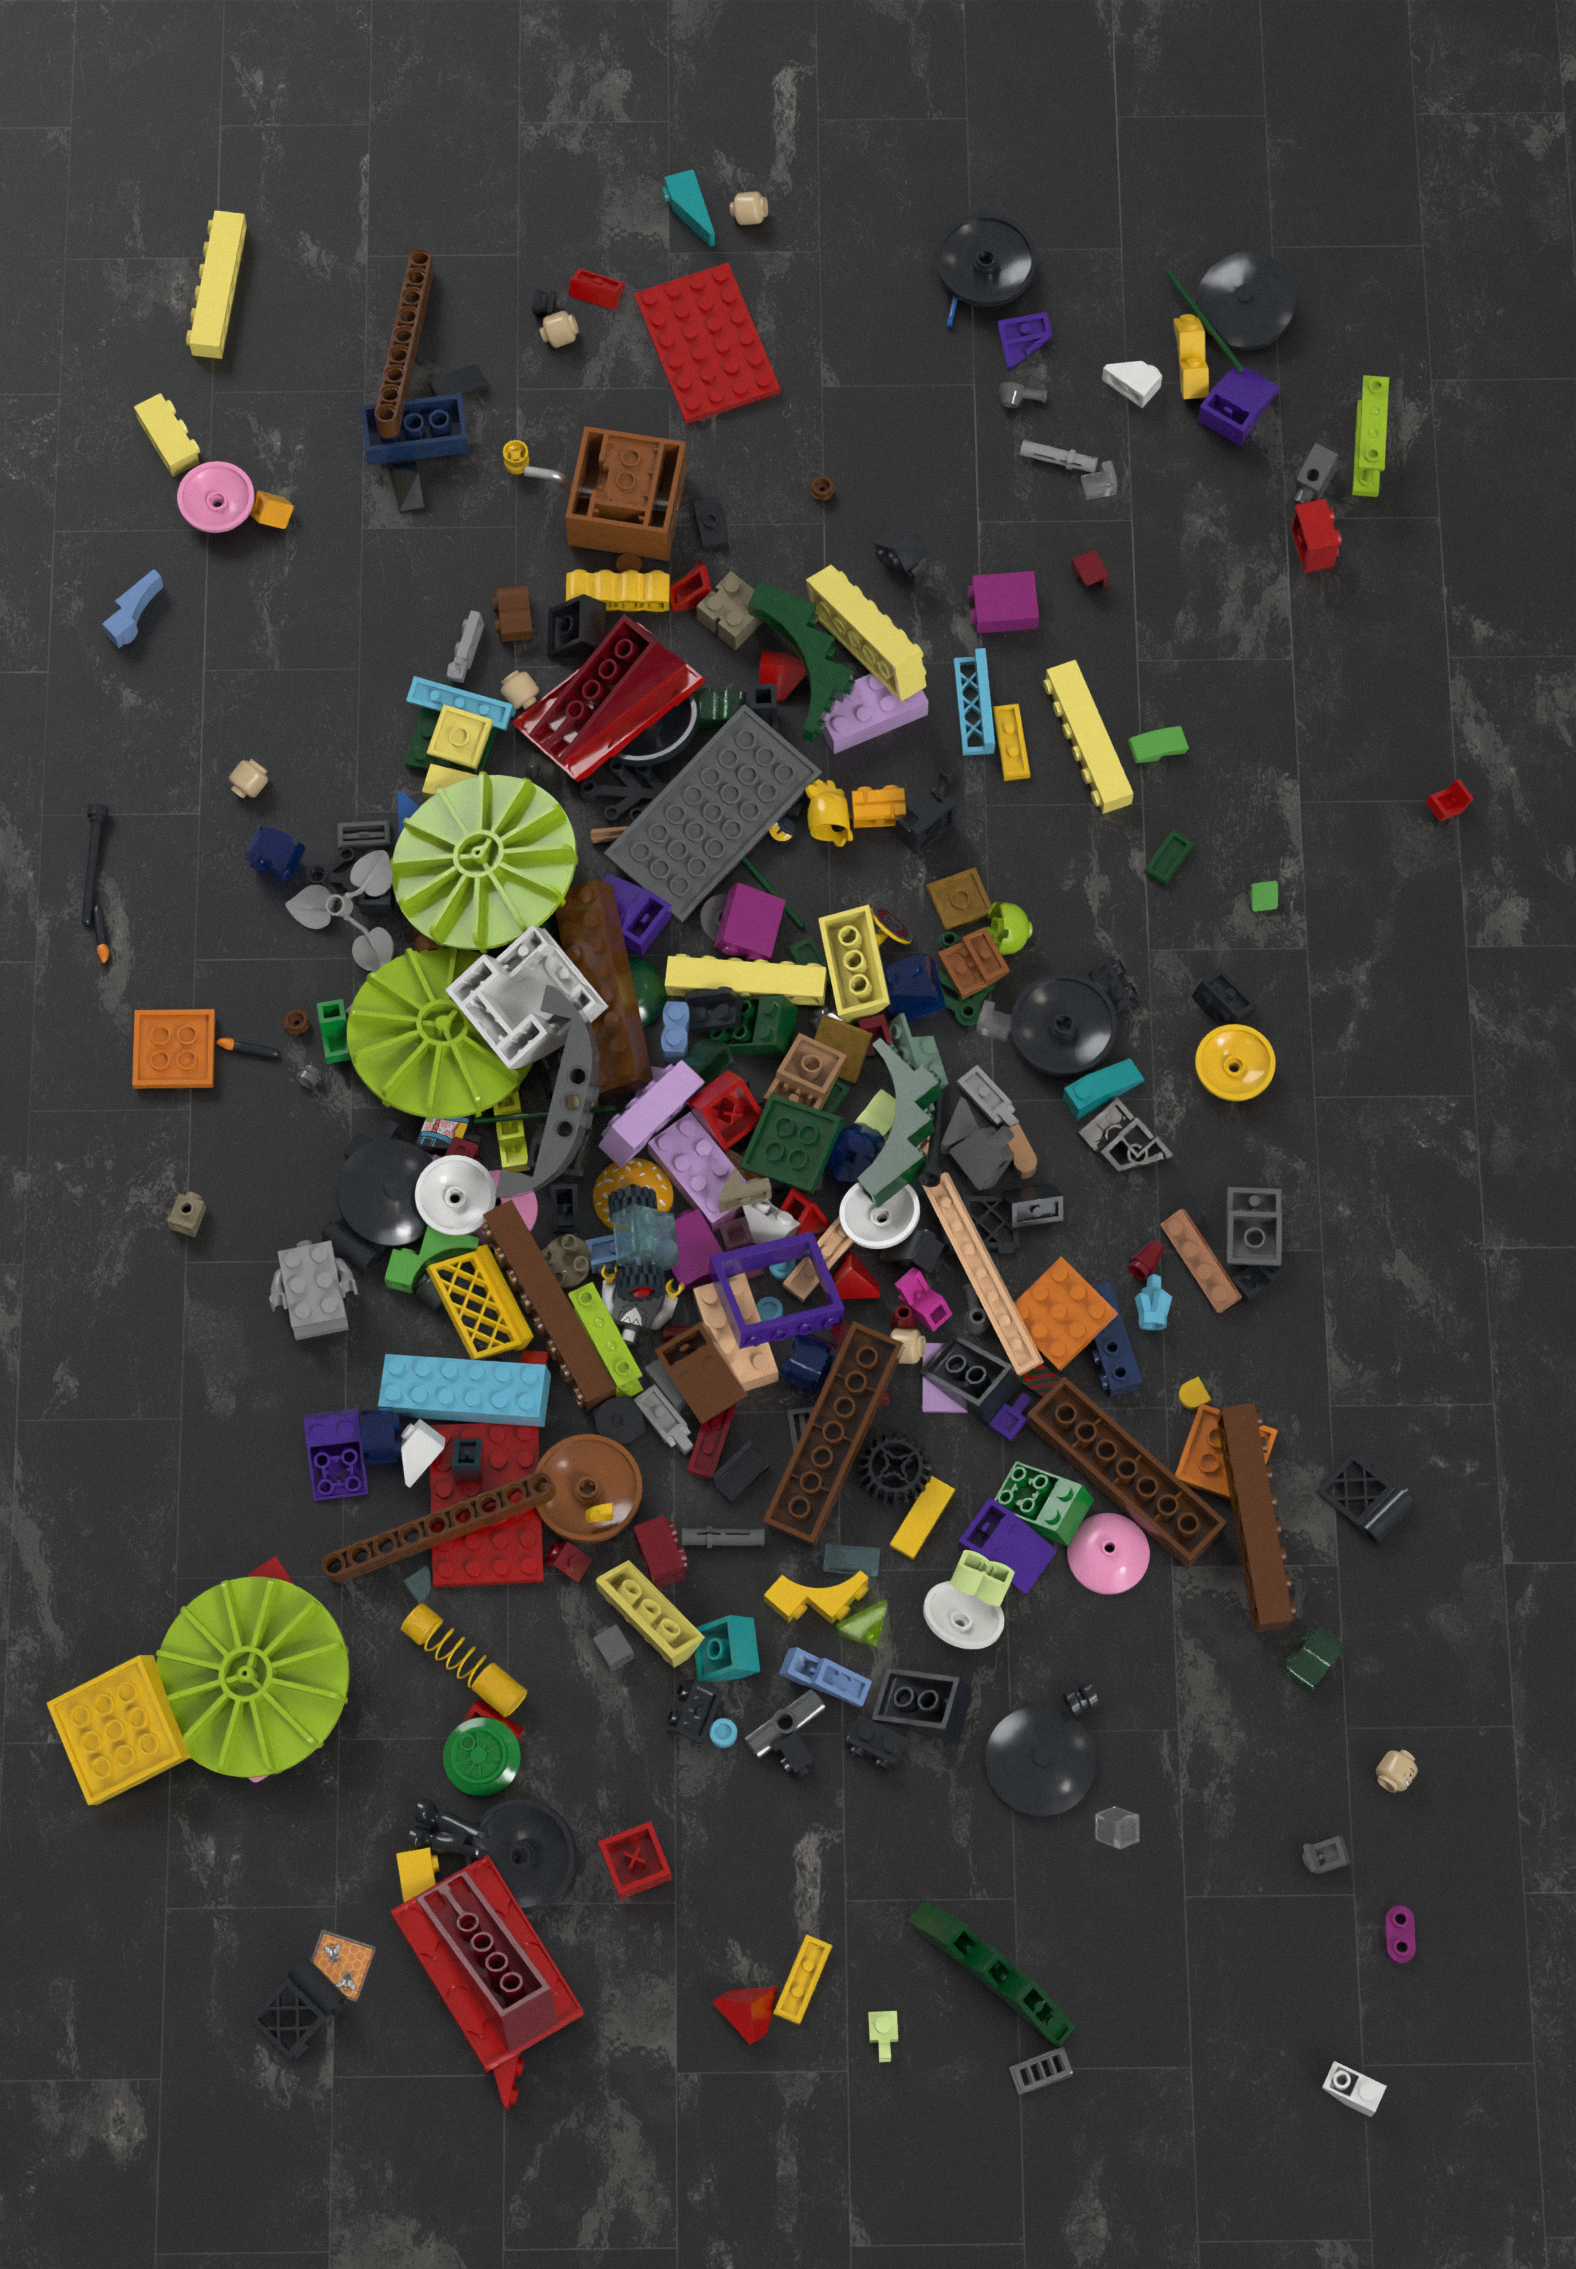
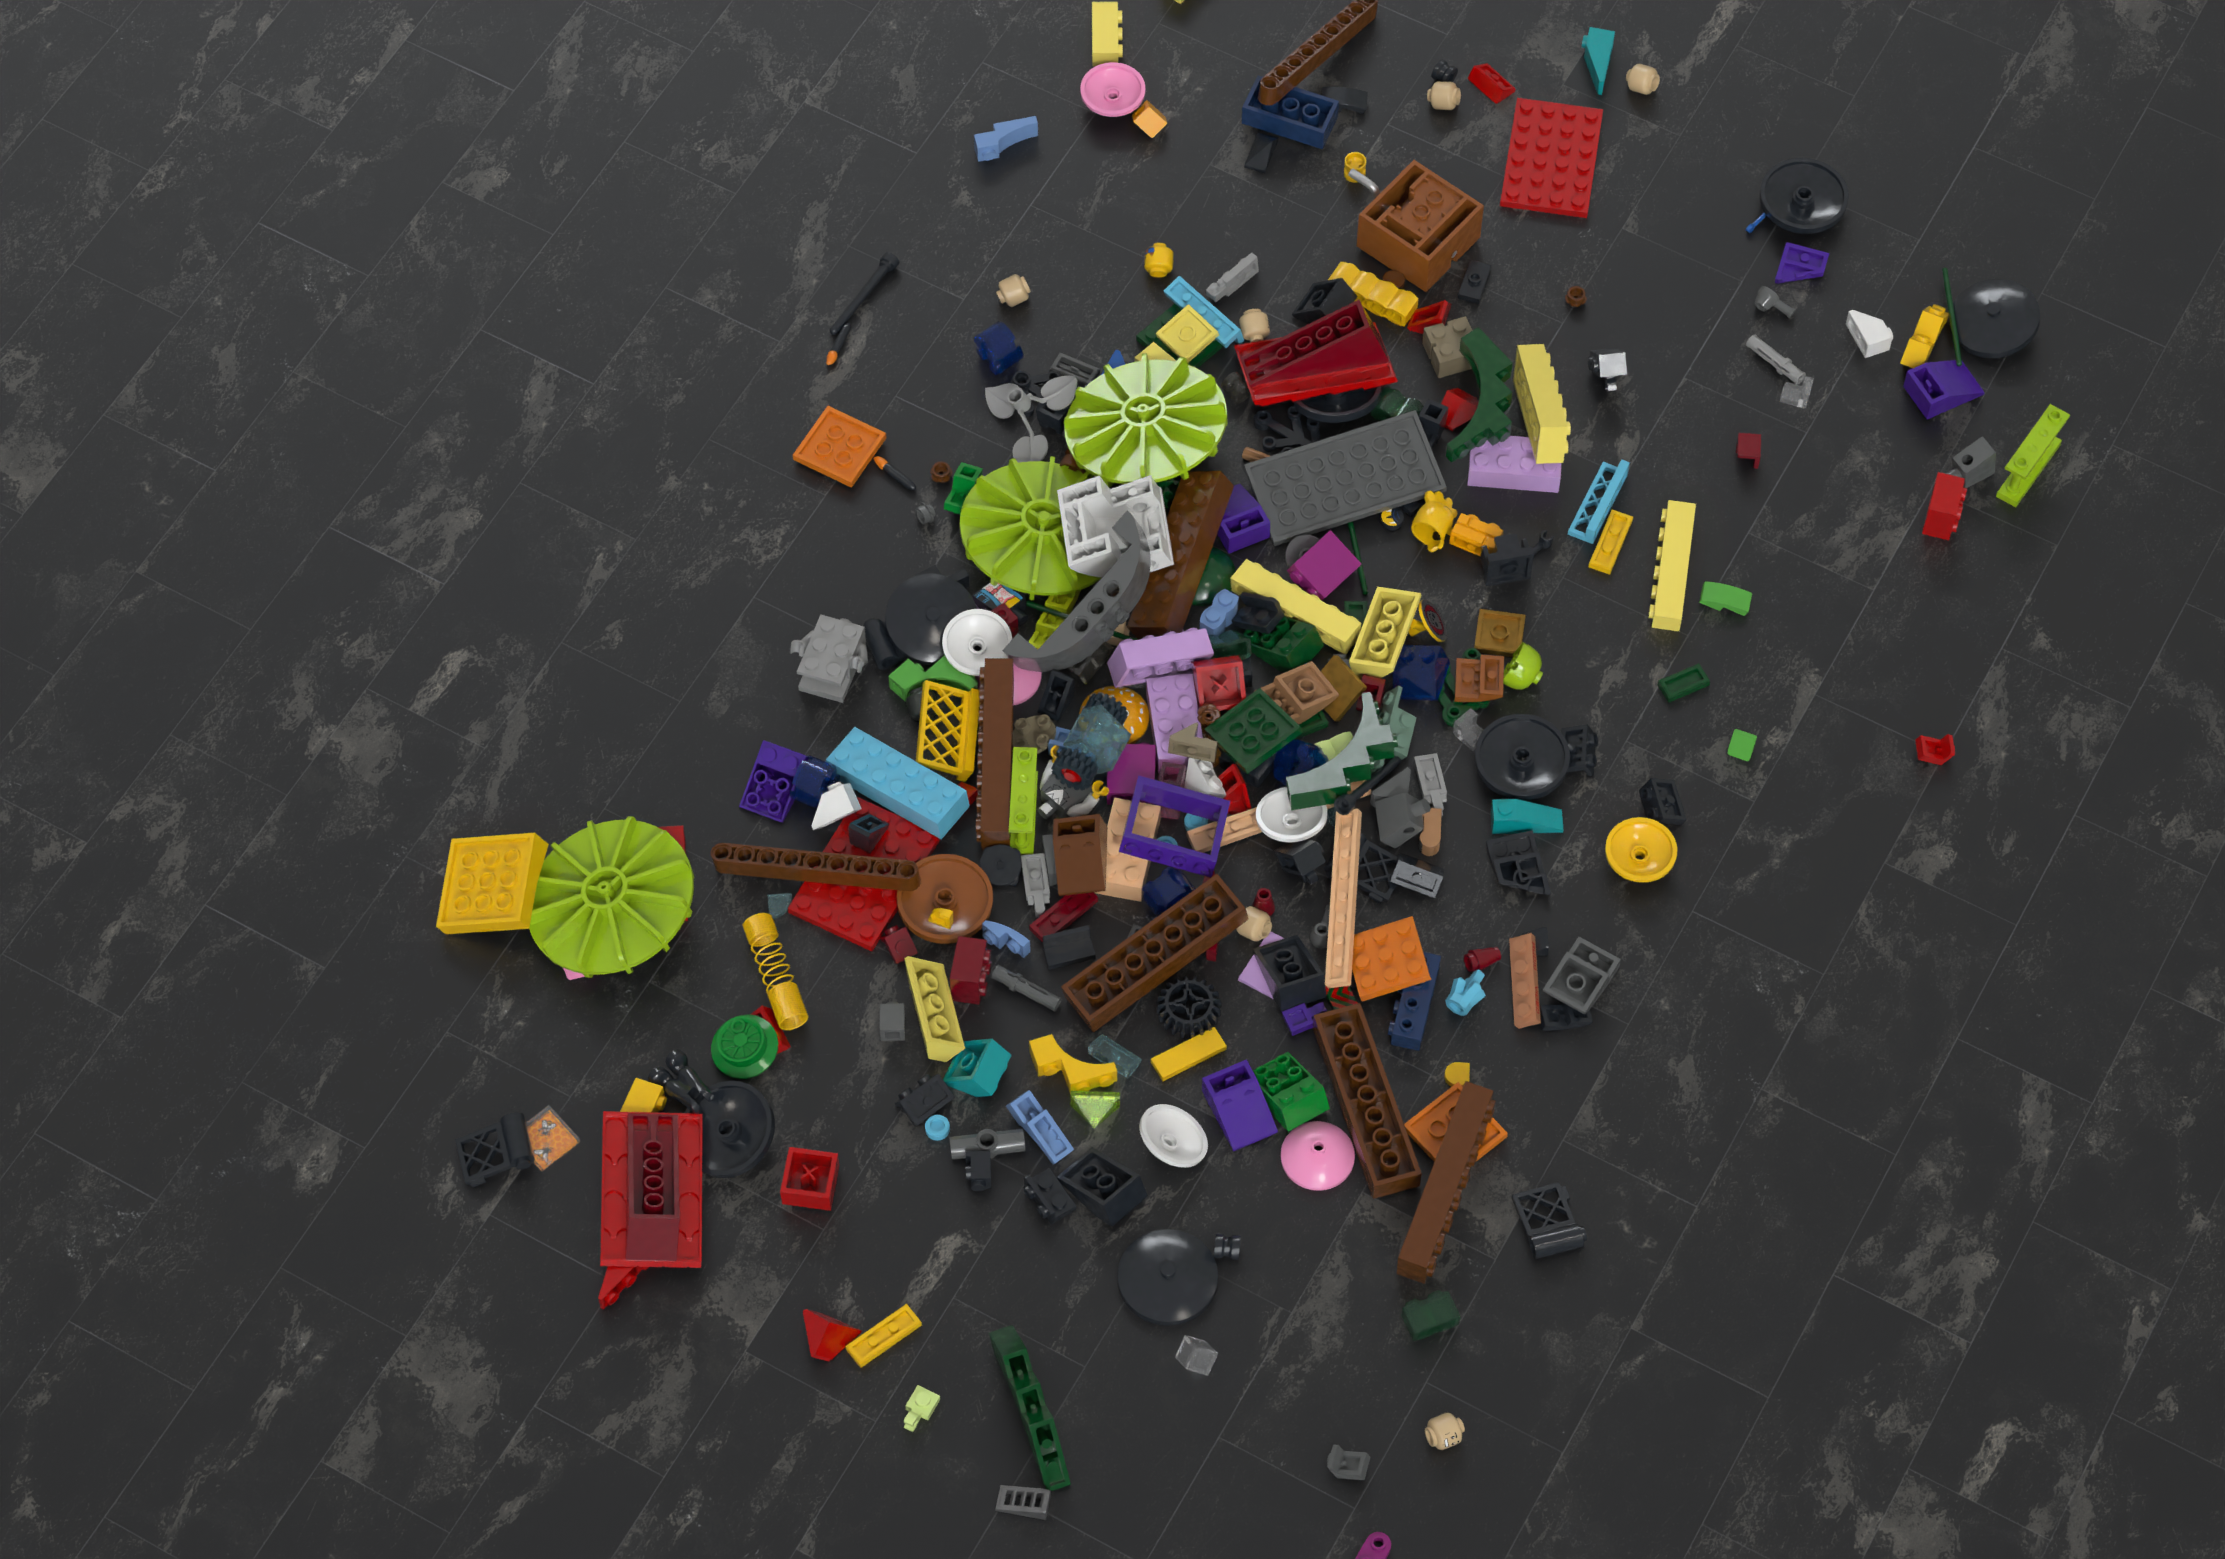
camera: 30 degrees right, 10 degrees down
dark tan brick [167,1192,206,1237] -> none
reddish brown brick [492,585,533,642] -> none
red slope [825,1249,880,1300] -> none
dark pink brick [894,1267,952,1332] -> none
yellowish green brick [949,1550,1015,1606] -> none
magenta brick [967,571,1039,633] -> none
none -> medium blue slope [982,920,1030,958]
none -> yellow head [1144,243,1174,277]
none -> reddish brown plate [1197,703,1220,726]

